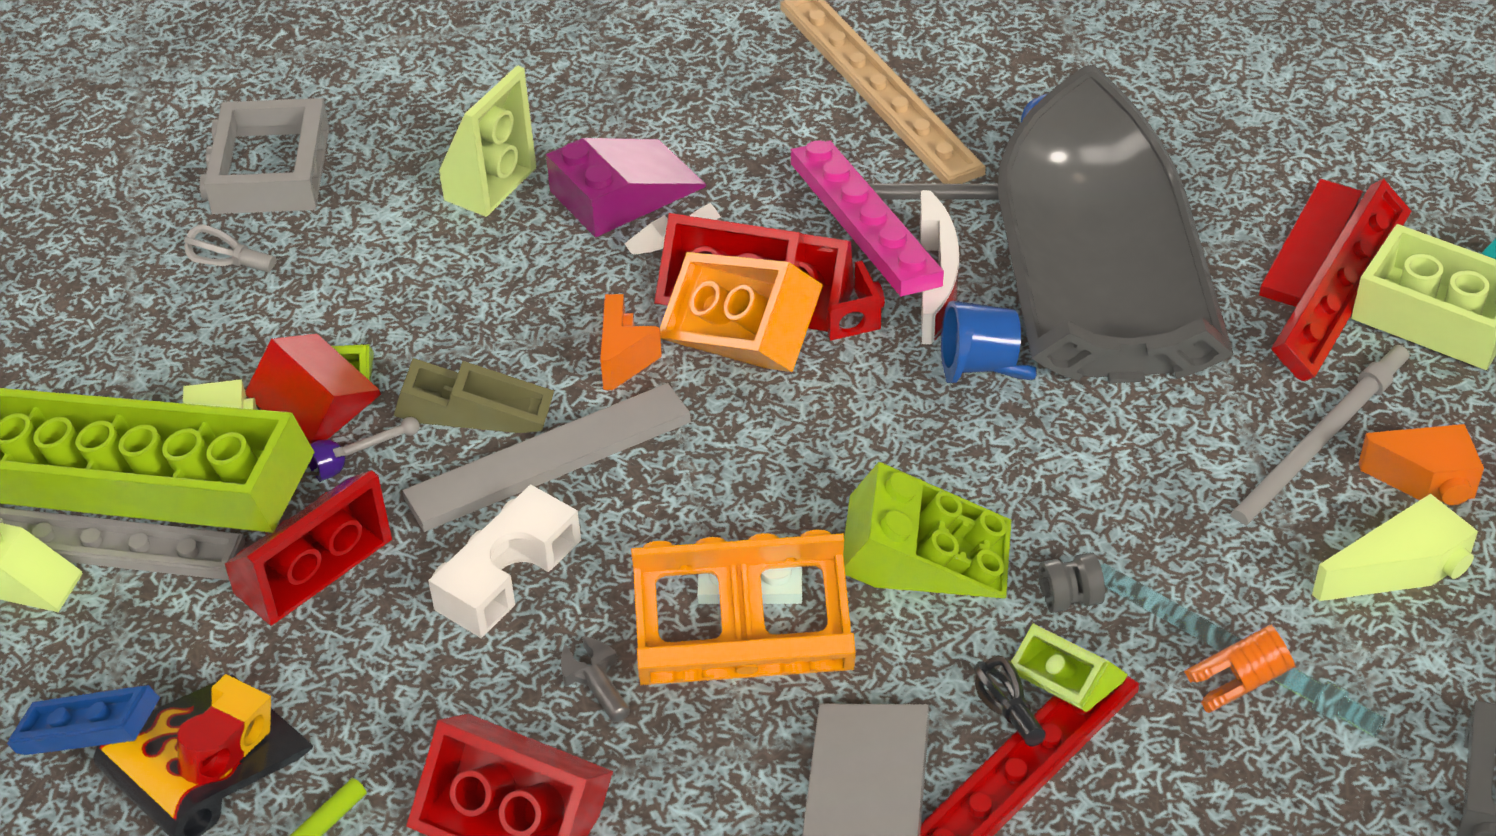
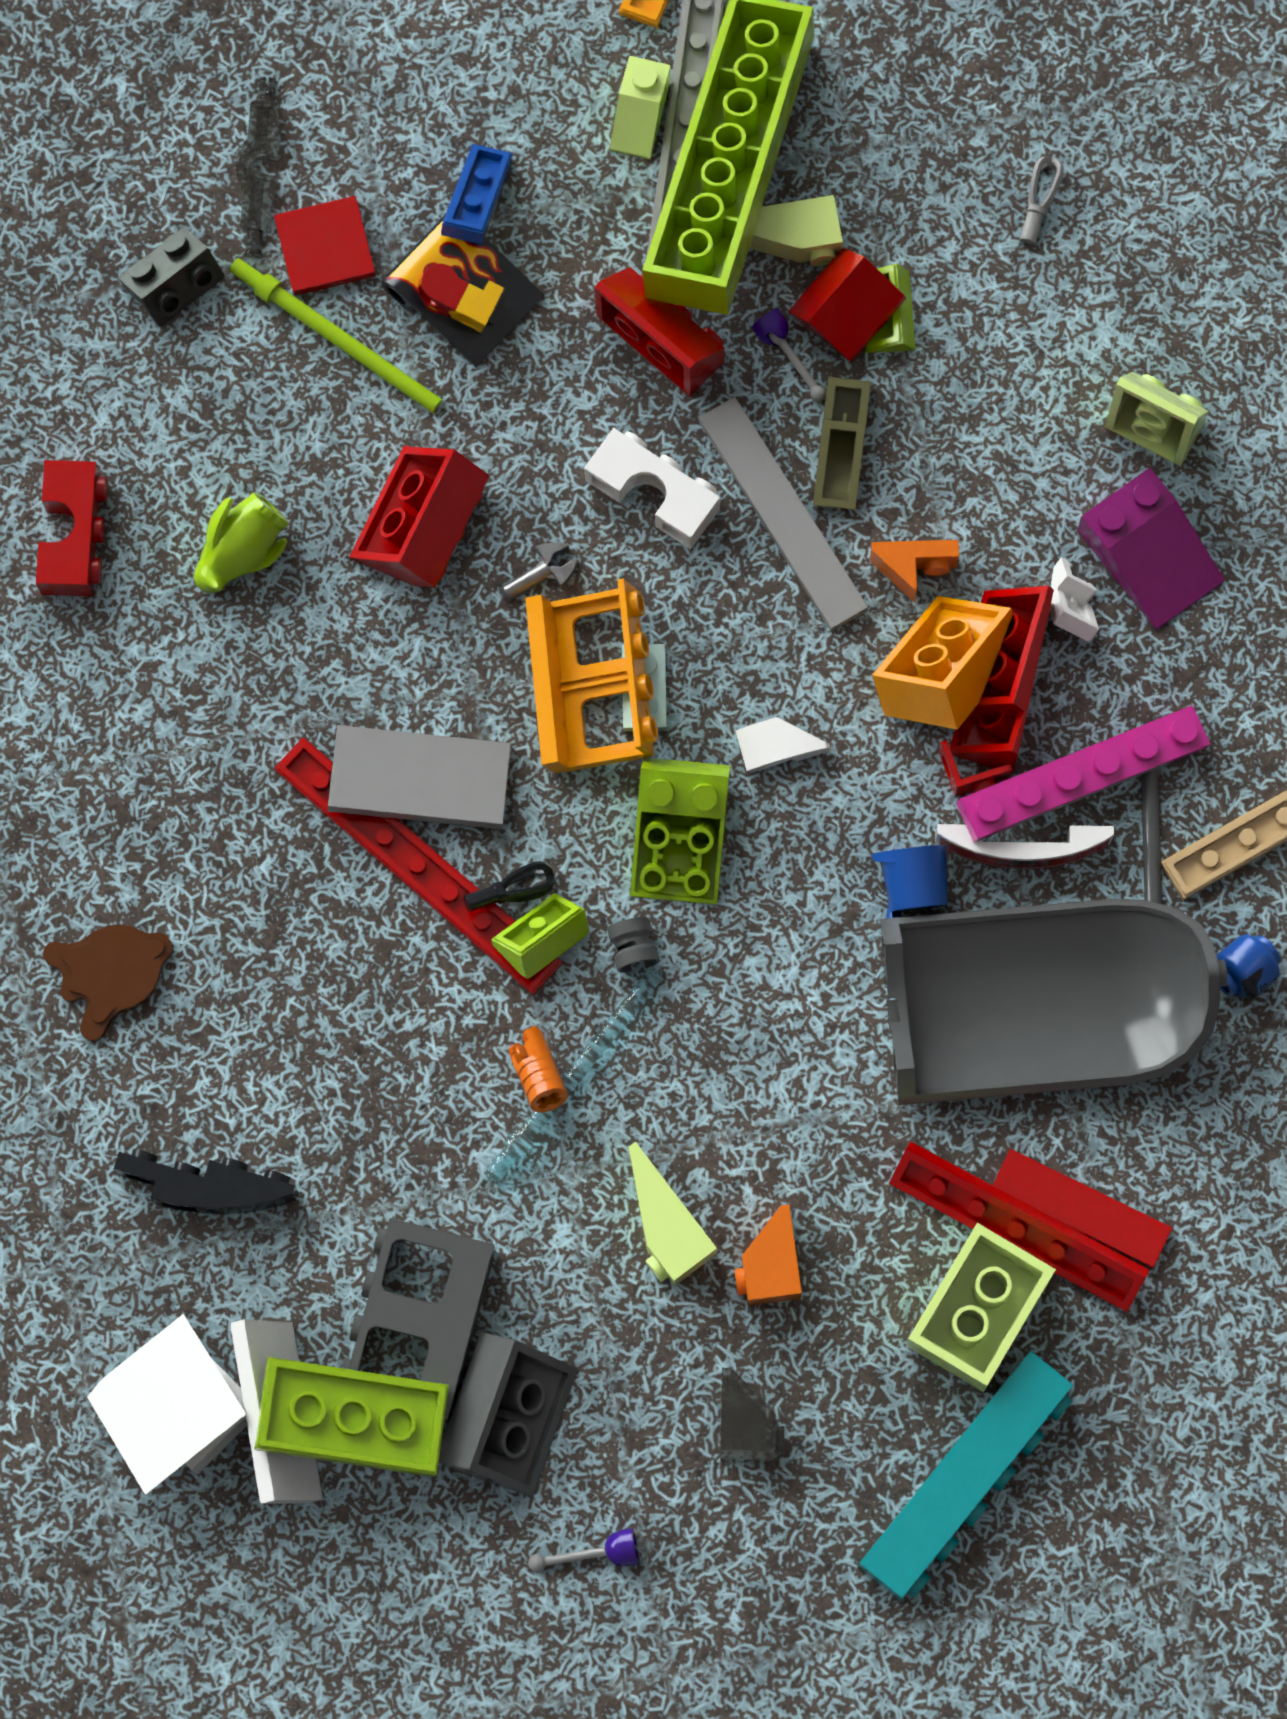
camera: 90 degrees right, 30 degrees up
light grey window [199,98,329,214] -> none
light grey bar [1231,345,1409,526] -> none
none -> white slope [735,717,831,773]

